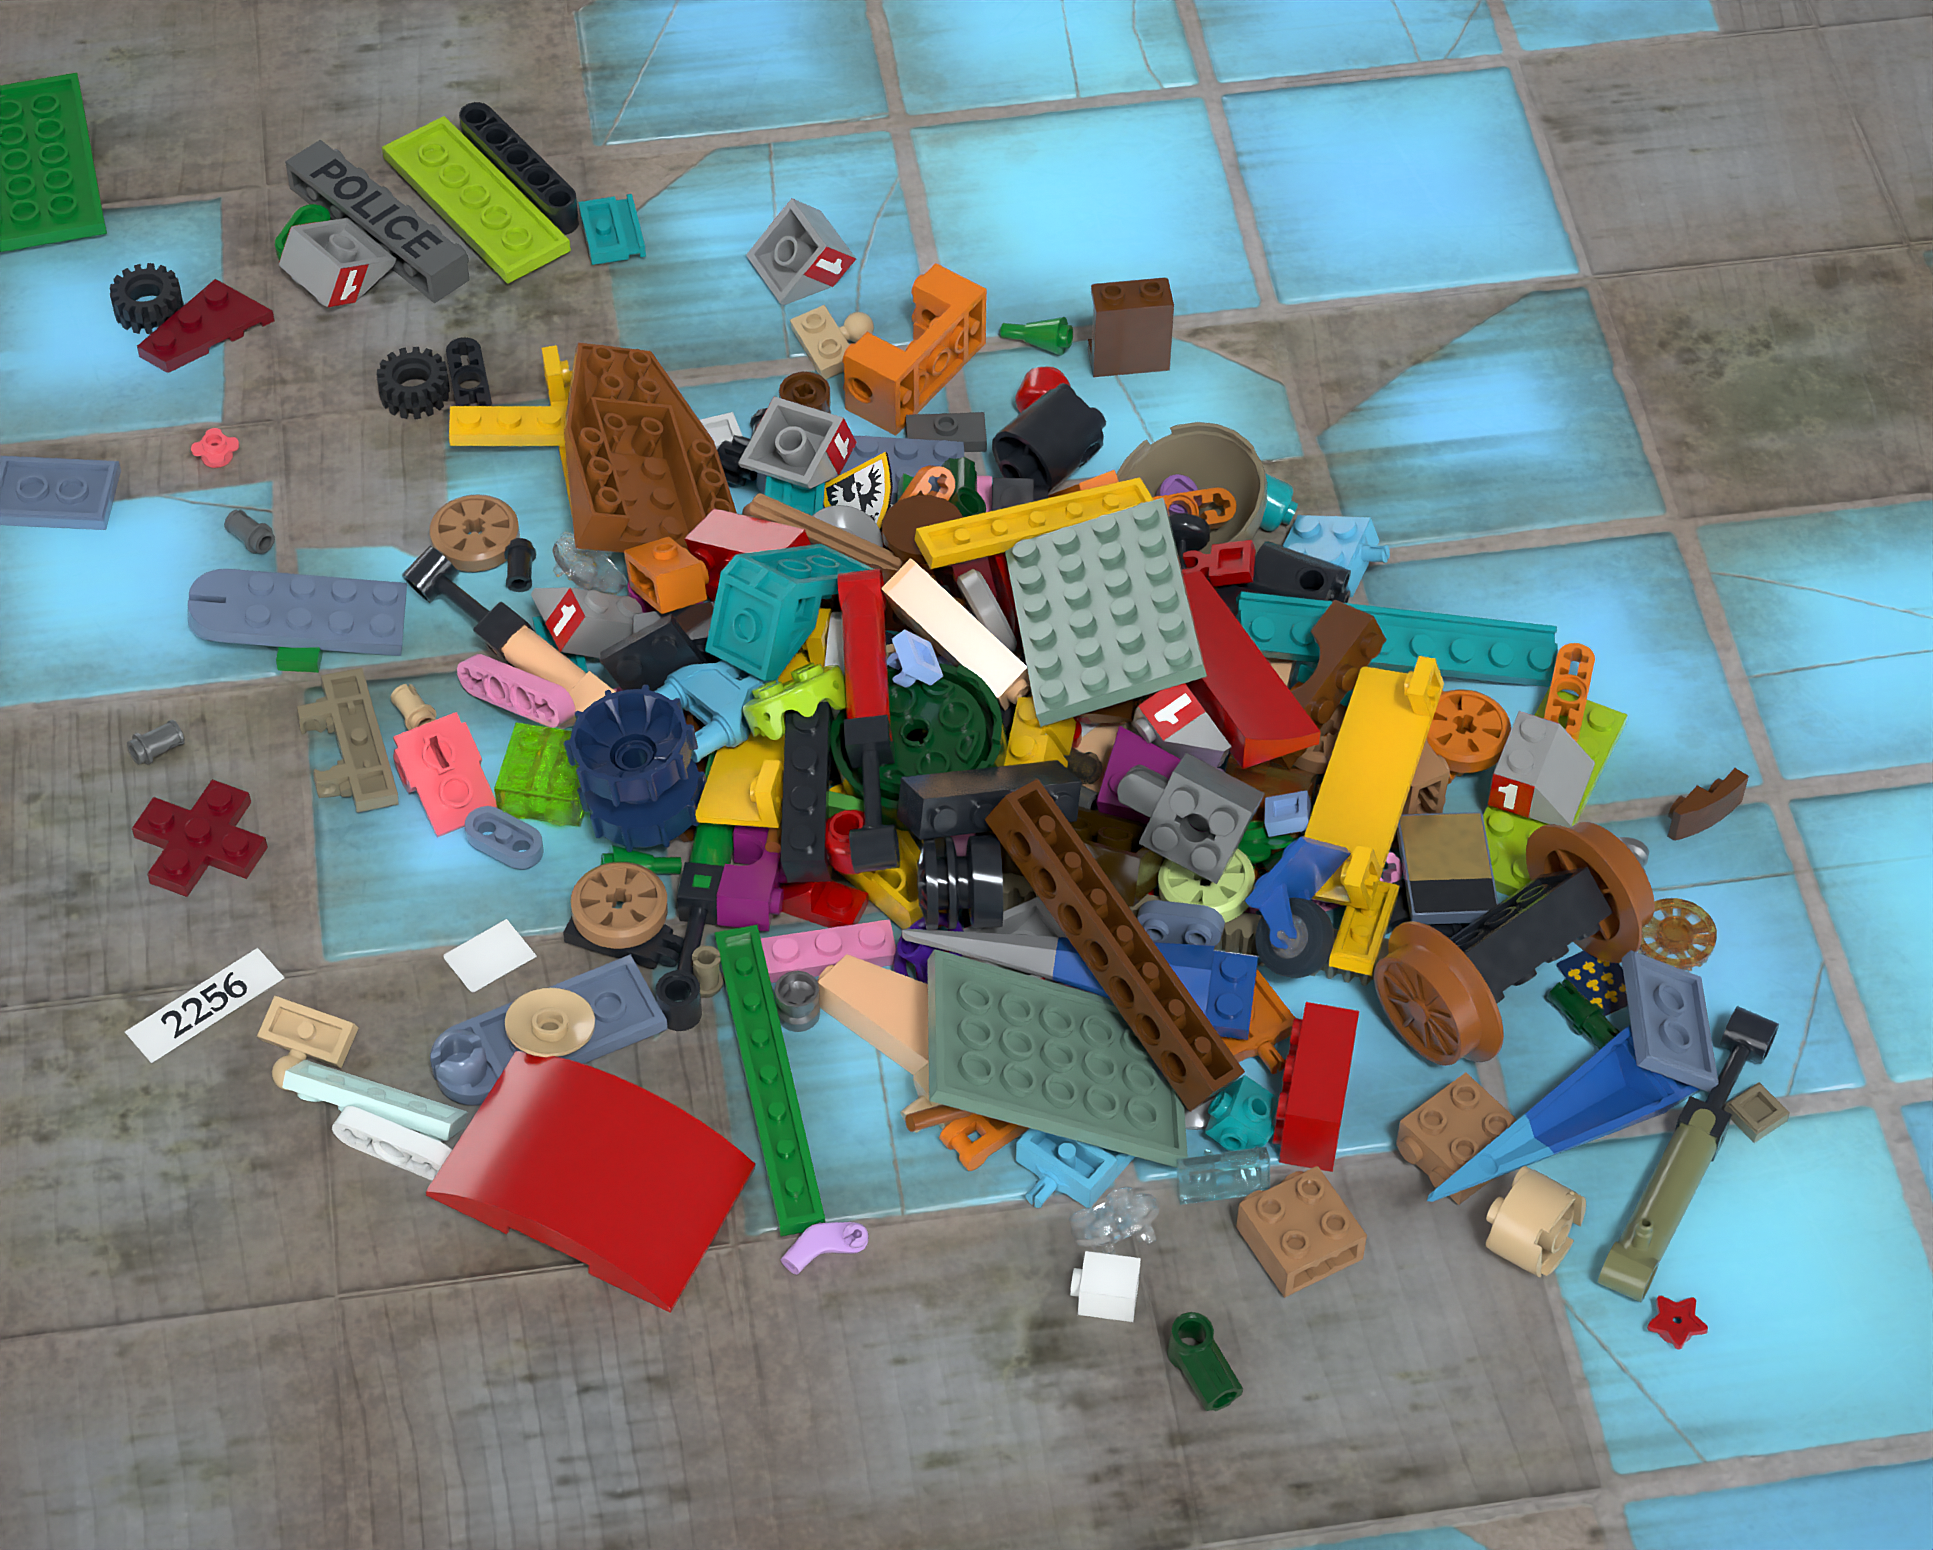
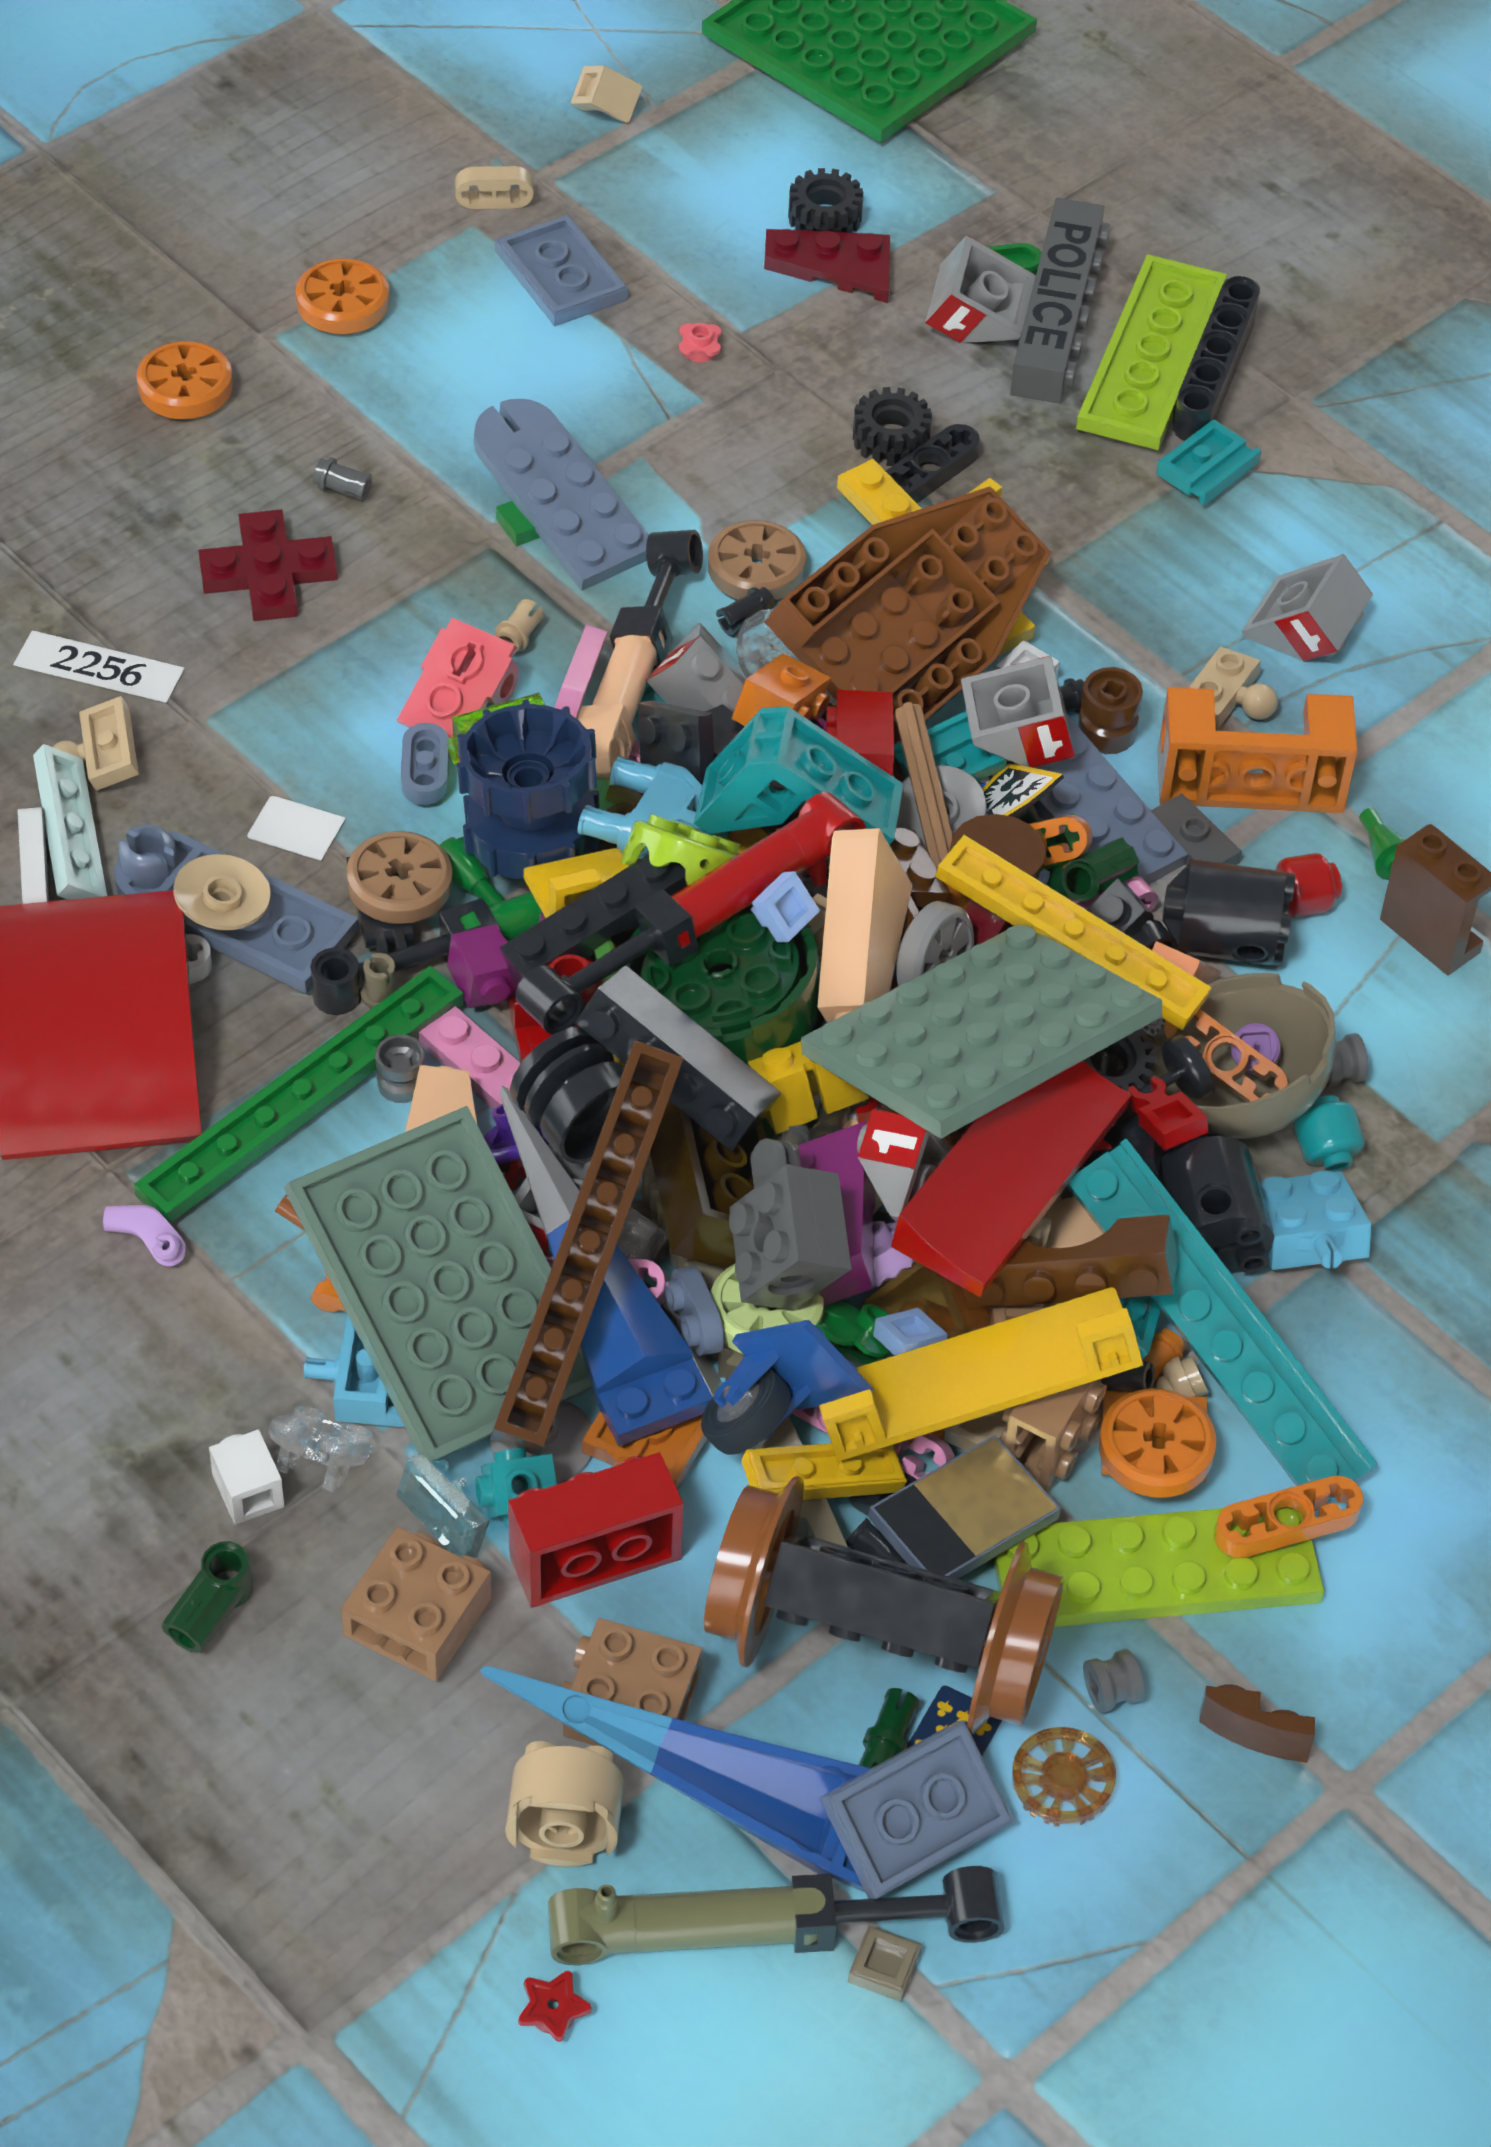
camera: 55 degrees right, 0 degrees up
dark grey pin [224,509,275,554] -> none
dark tan hinge [297,668,399,813] -> none
light grey slope [1488,711,1595,828] -> none

